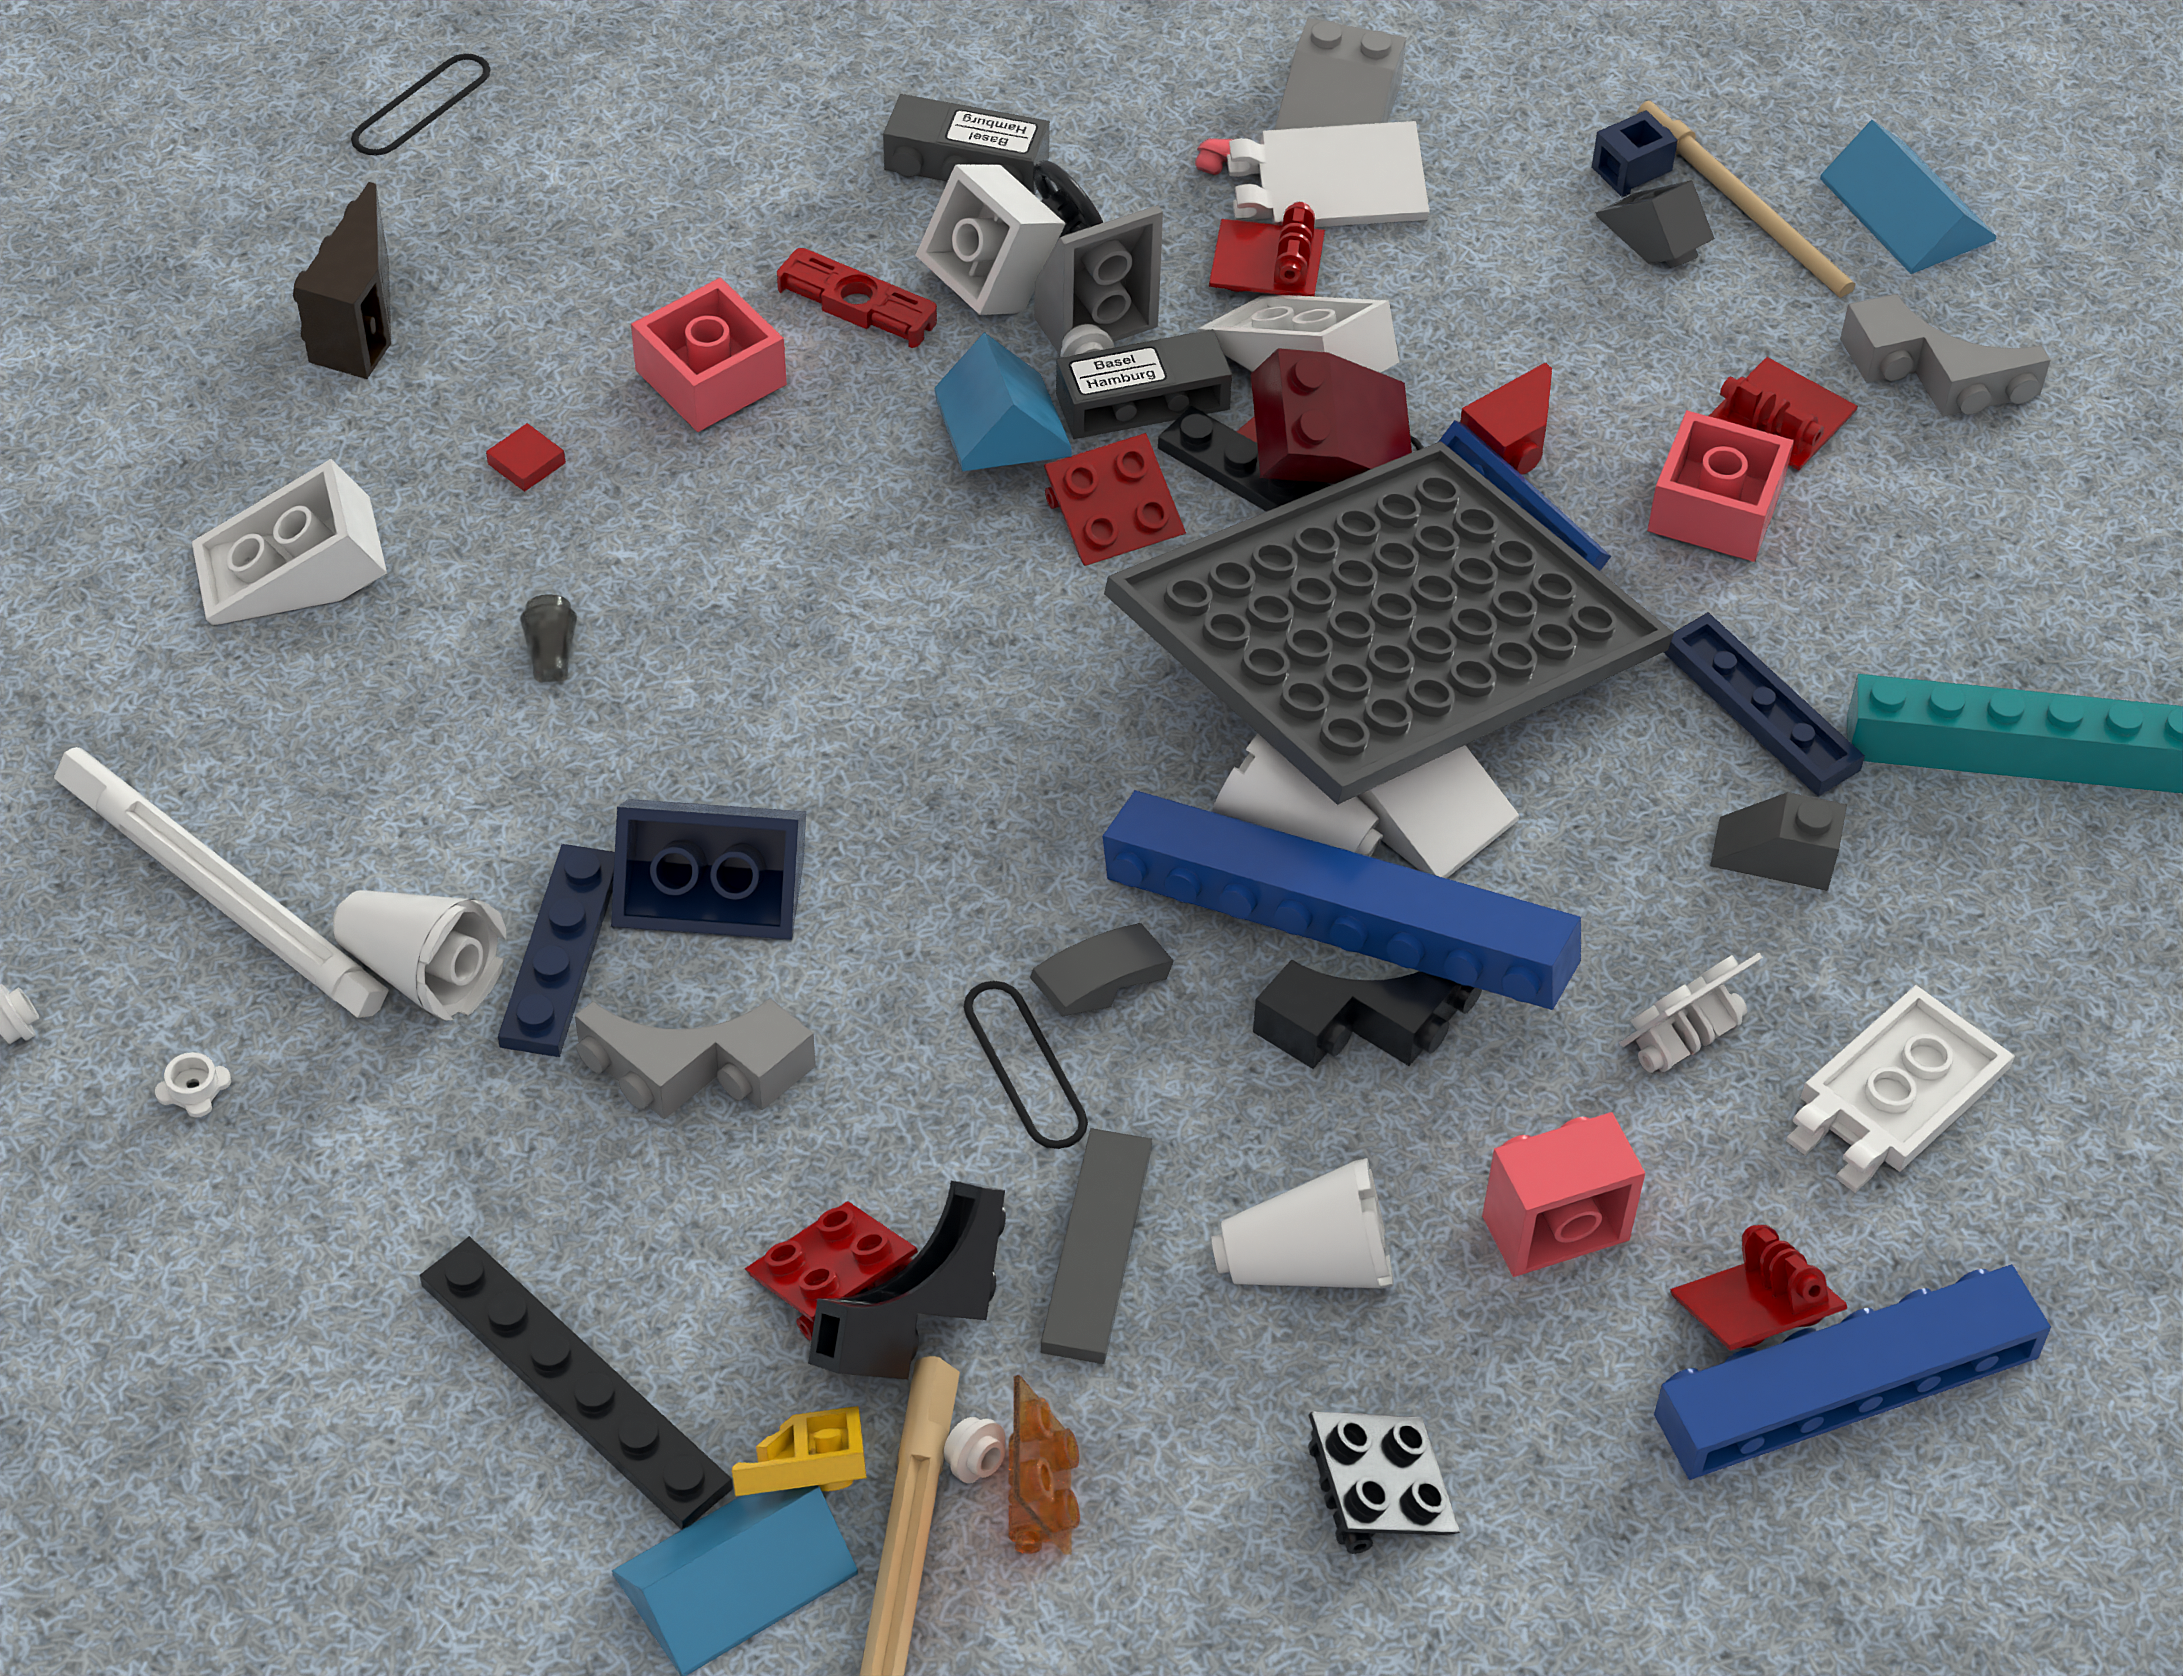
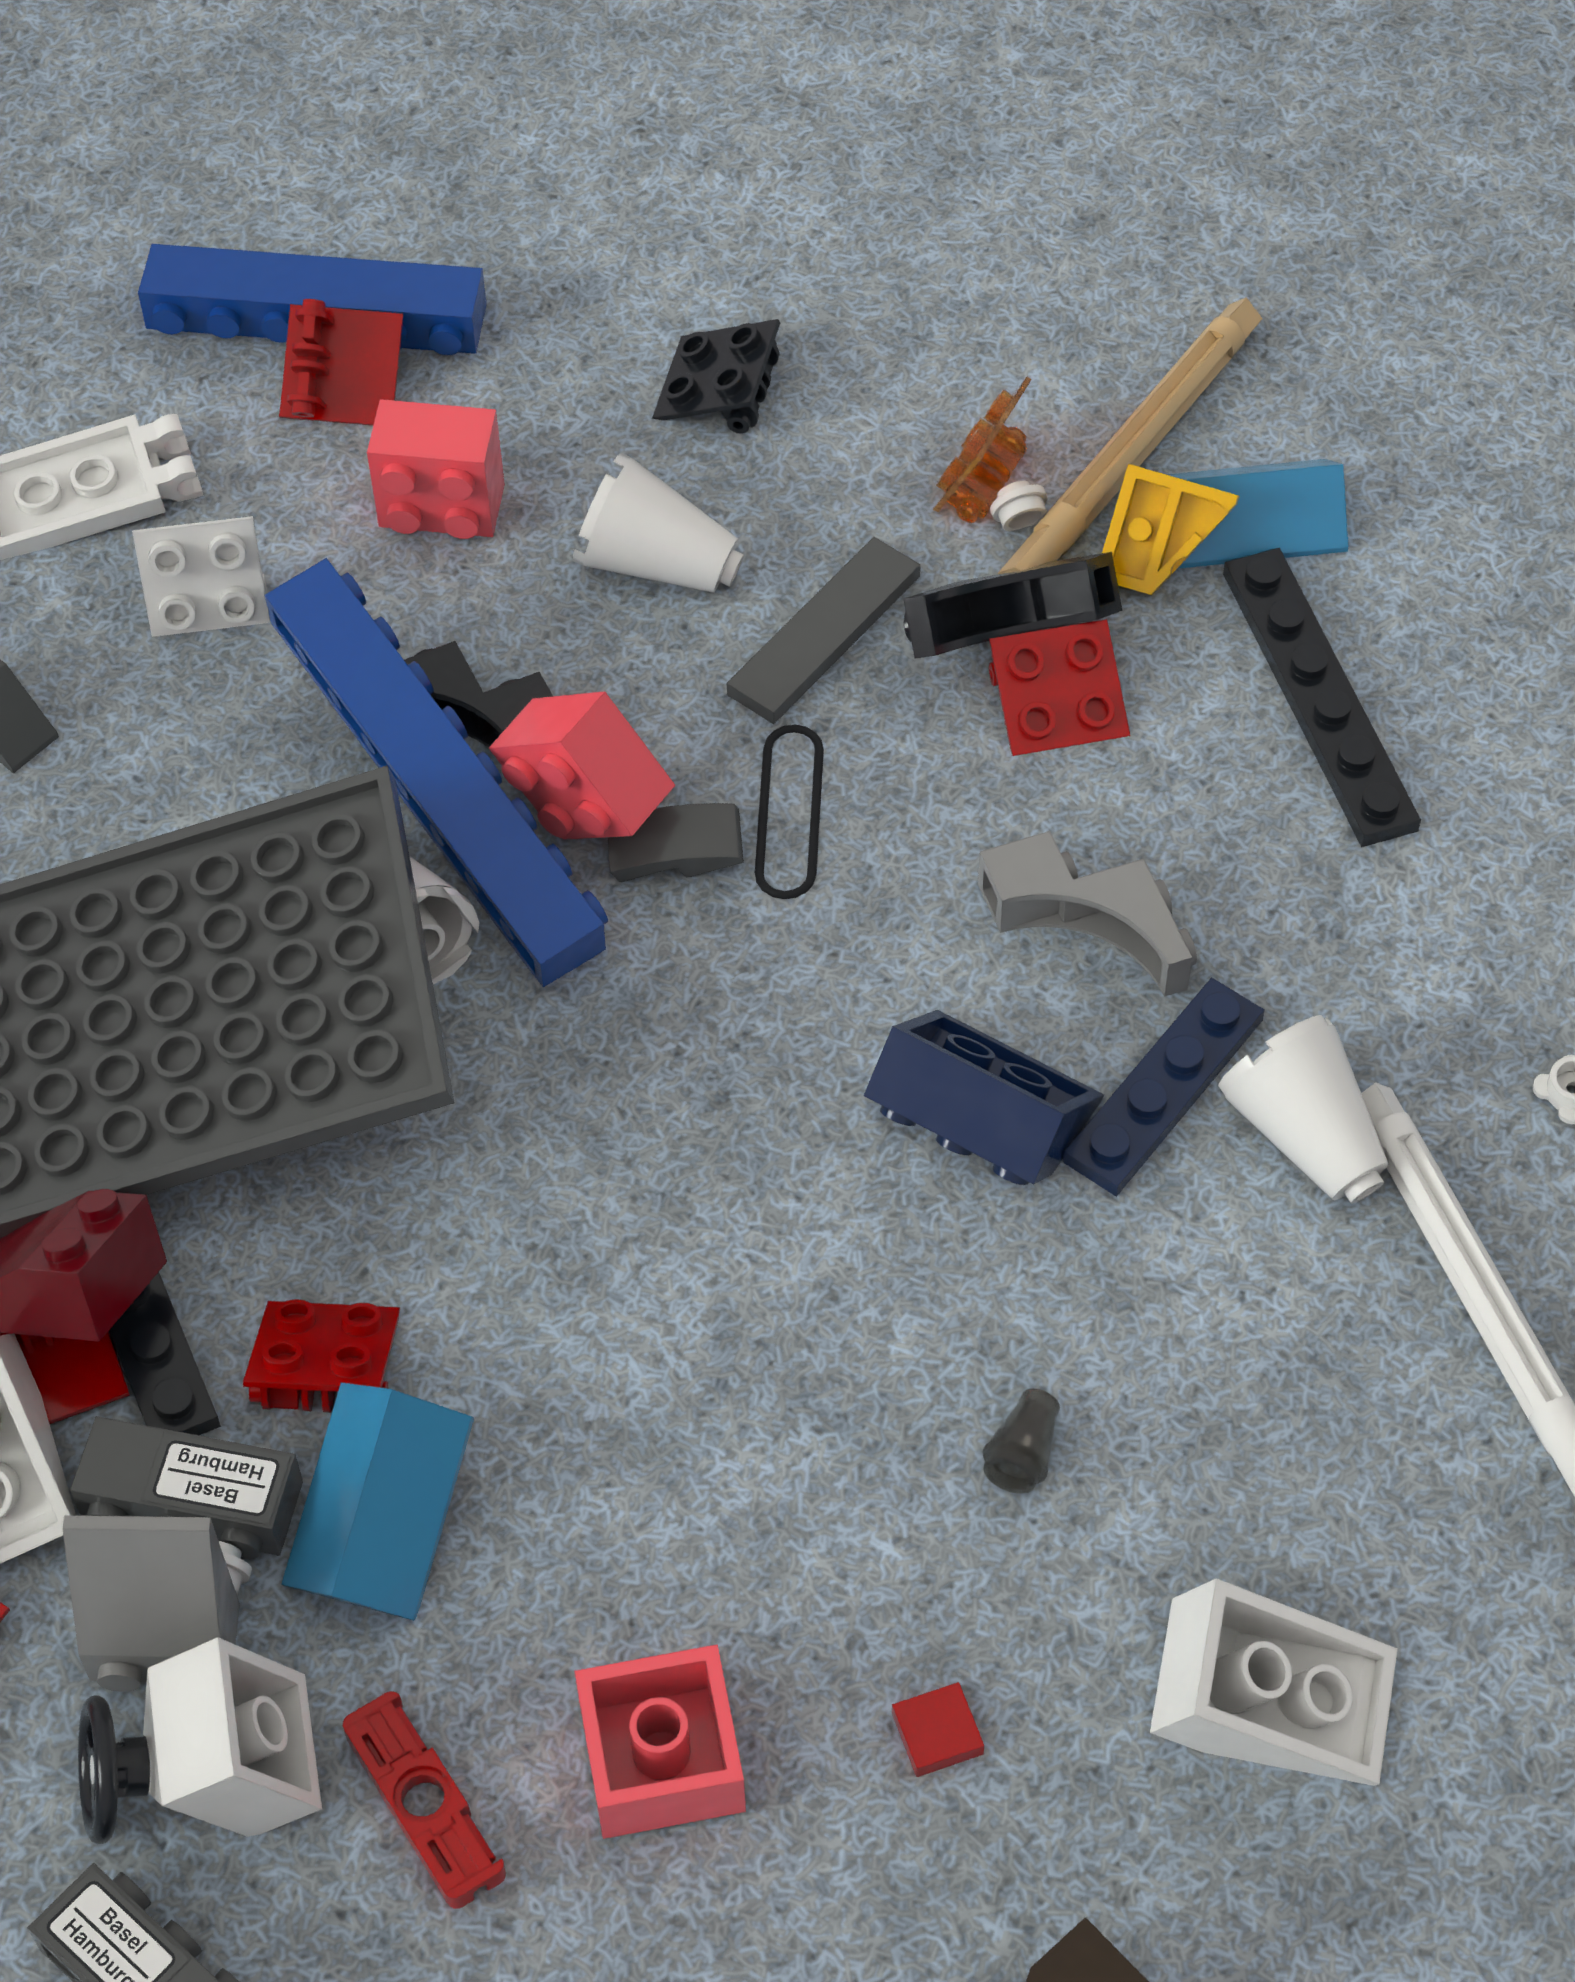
camera: 150 degrees left, 5 degrees up
none -> coral brick [489,691,675,839]

